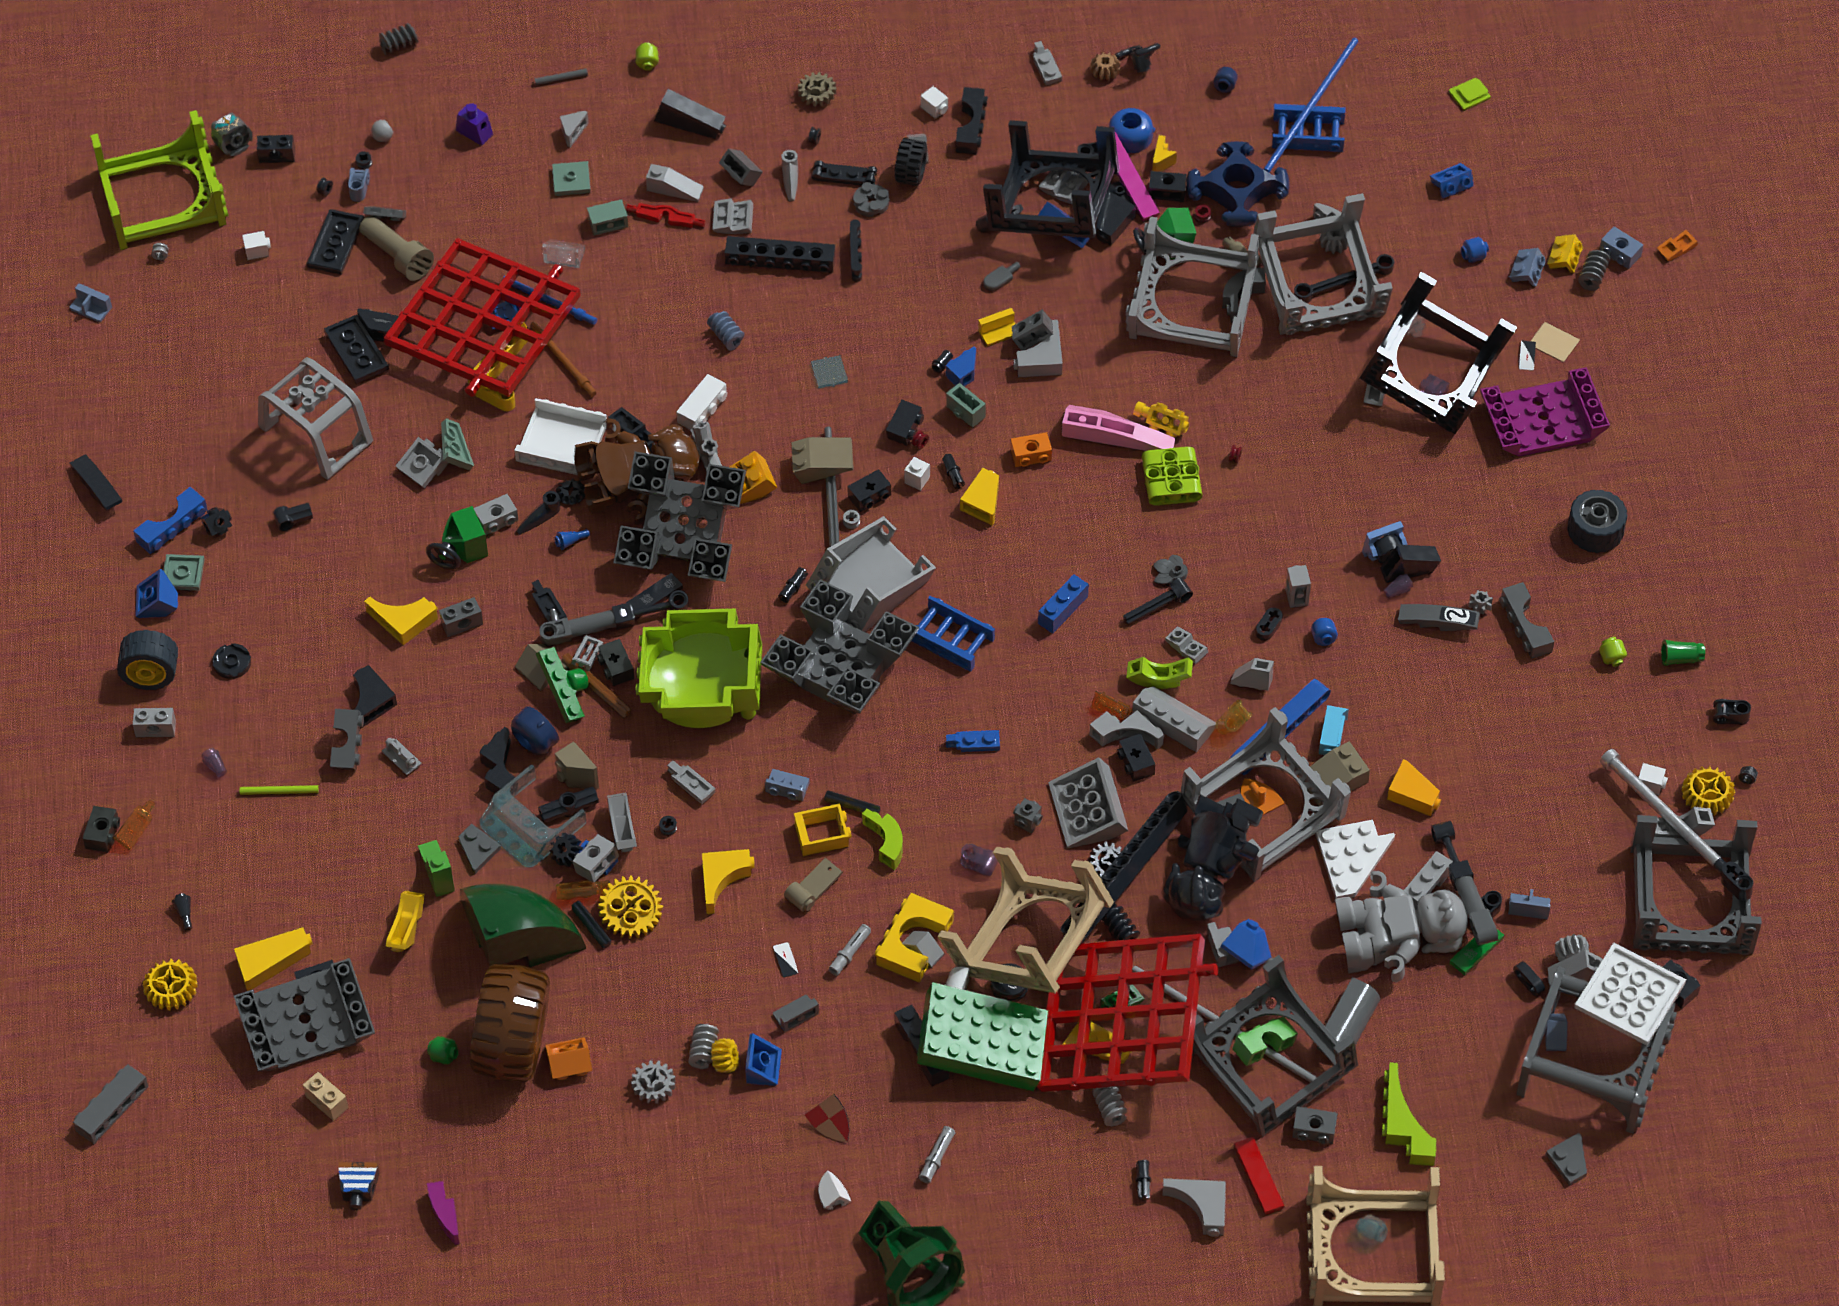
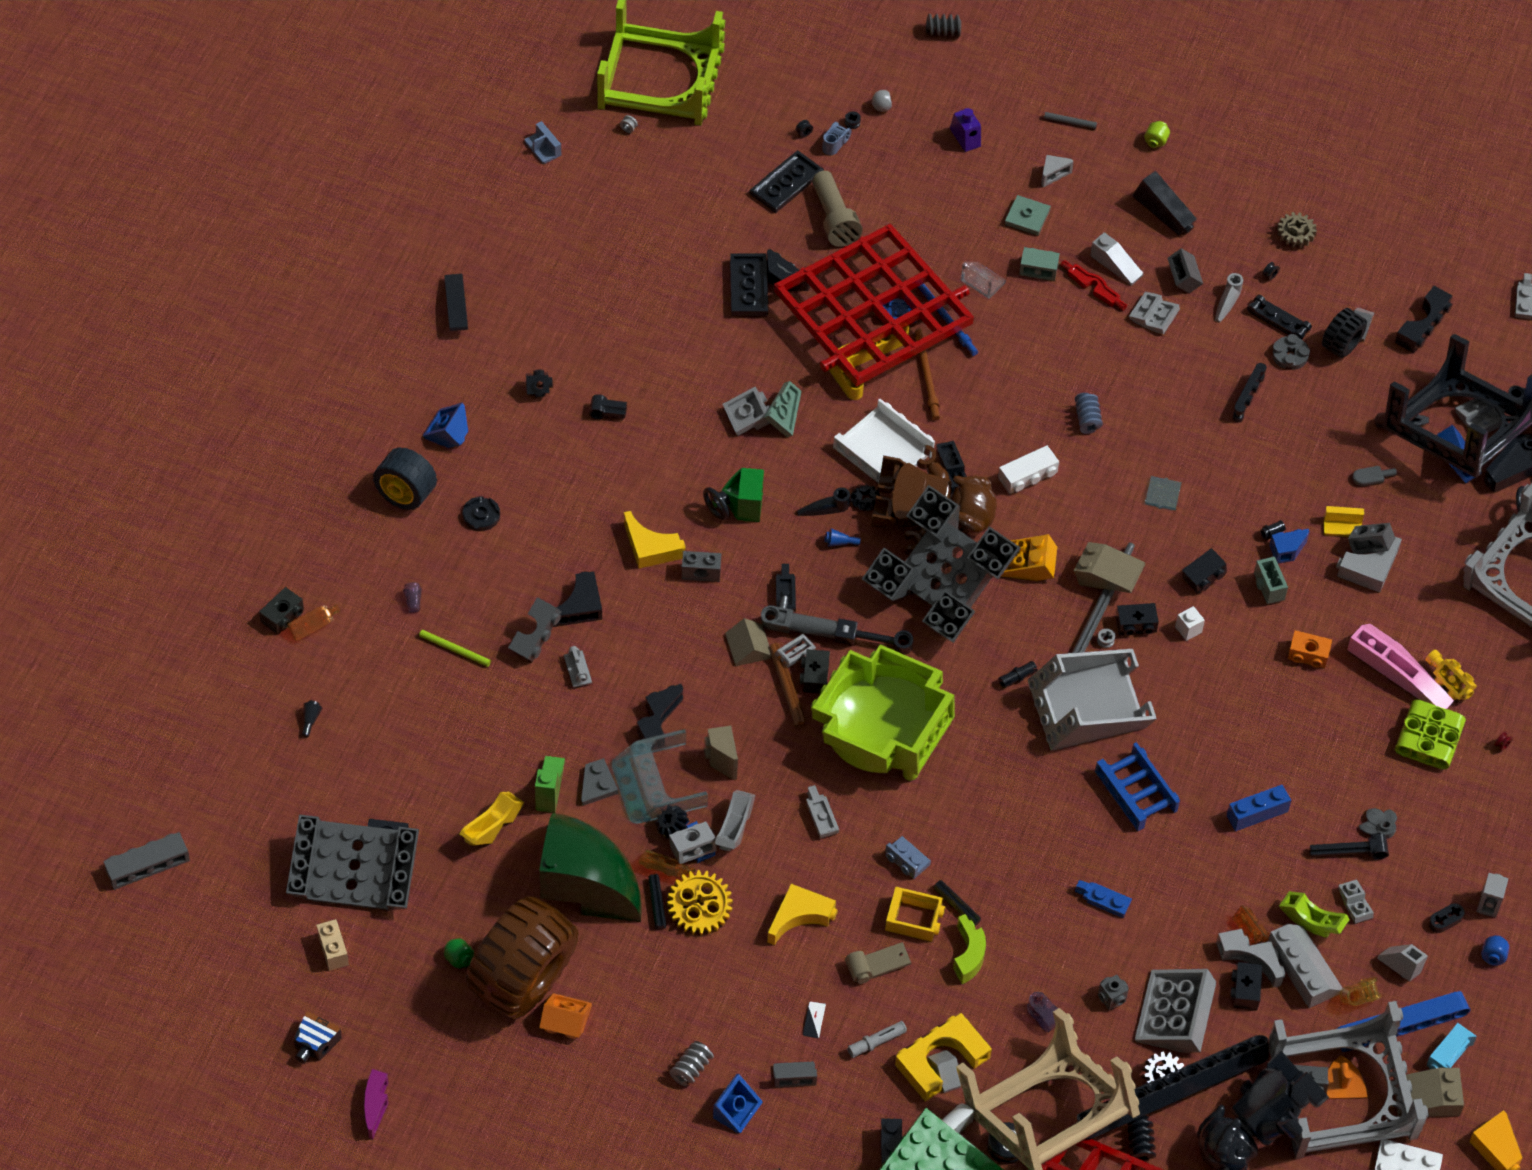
camera: 25 degrees right, 0 degrees up
blue arch [133,487,207,554] -> none
light grey brick [133,708,176,737] -> none
yellow gear [143,959,198,1011] -> none
sand green plate [164,554,205,591] -> none
dark grey brick [211,113,253,156] -> none
yellow slope [234,927,313,991] -> none
white brick [243,231,271,260] -> none
black brick [256,135,295,163] -> none
light grey windscreen [258,357,373,480] -> none
dark grey wing [363,206,407,221] -> none
light grey brick [474,494,518,535] -> none
dark blue piece [511,706,559,755] -> none
green plate [536,647,589,723] -> none
black piece [538,786,599,823] -> none
black tile [626,573,683,618] -> none
light grey gear [632,1060,676,1103] -> none
black bush [659,816,677,836] -> none
light grey piece [690,421,722,472] -> none
yellow gear [710,1038,740,1073] -> none
black brick [725,236,836,273] -> none
dark grey slope [760,579,919,714] -> none
dark red bush [911,430,929,449] -> none
white brick [921,86,948,119] -> none
black axle [942,454,965,489] -> none
yellow slope [960,468,999,526] -> none

